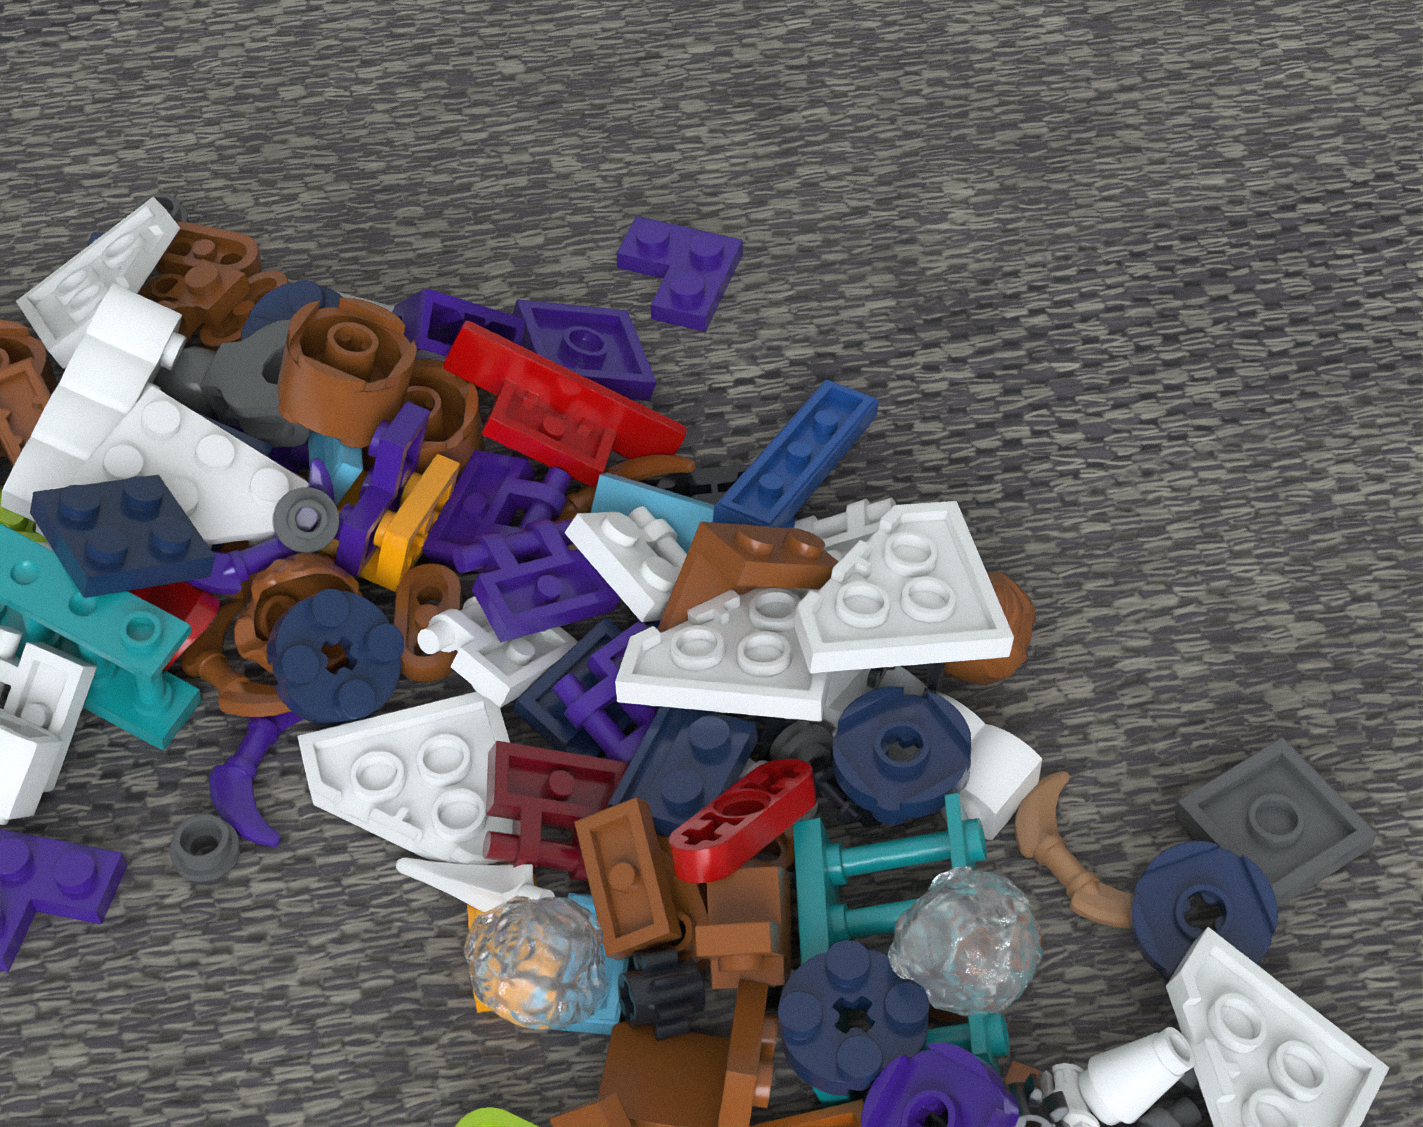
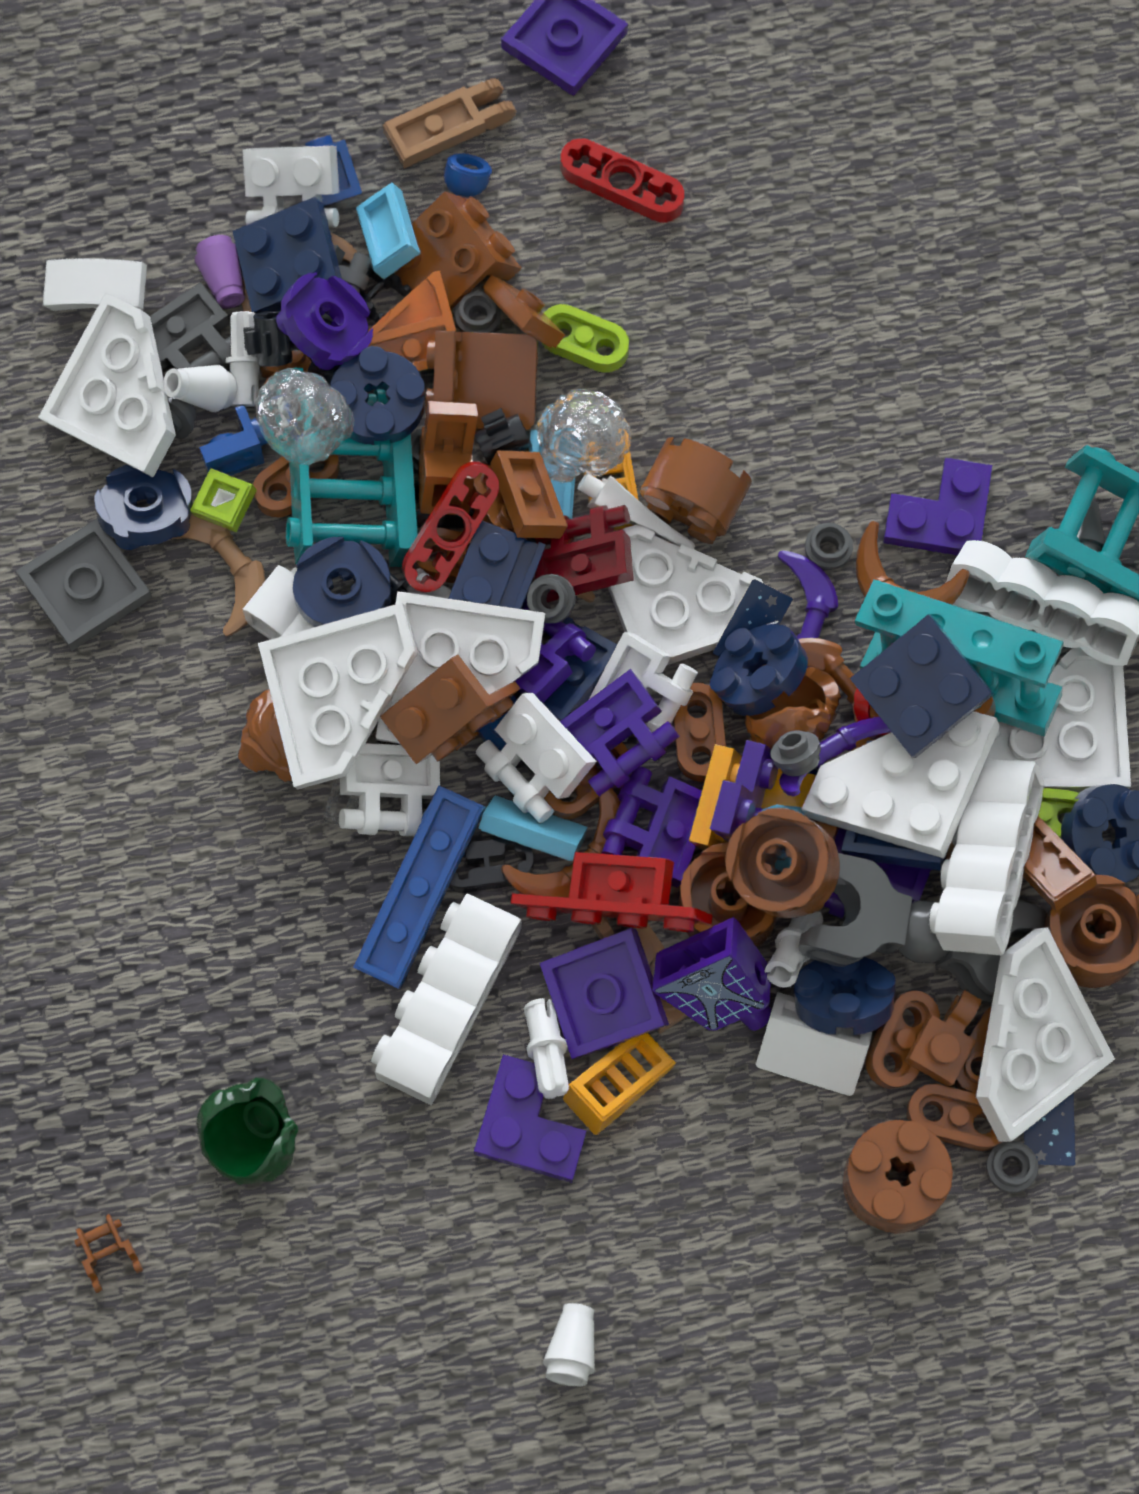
camera: 175 degrees right, 20 degrees up
none -> dark orange piece [74,1214,143,1293]
none -> lime tile [190,468,257,532]
none -> dark green hair [196,1077,298,1185]
none -> blue bracket [199,405,268,476]
none -> white brick [371,893,522,1105]
none -> white axle [524,998,569,1099]
none -> dark grey plate [527,574,576,623]
none -> white cone [543,1303,595,1386]
none -> light orange slope [563,1033,676,1135]
none -> dark orange brick [640,437,752,544]
none -> dark blue sticker [713,579,793,657]
none -> dark orange brick [843,1120,952,1234]
none -> dark orange piece [856,521,970,605]

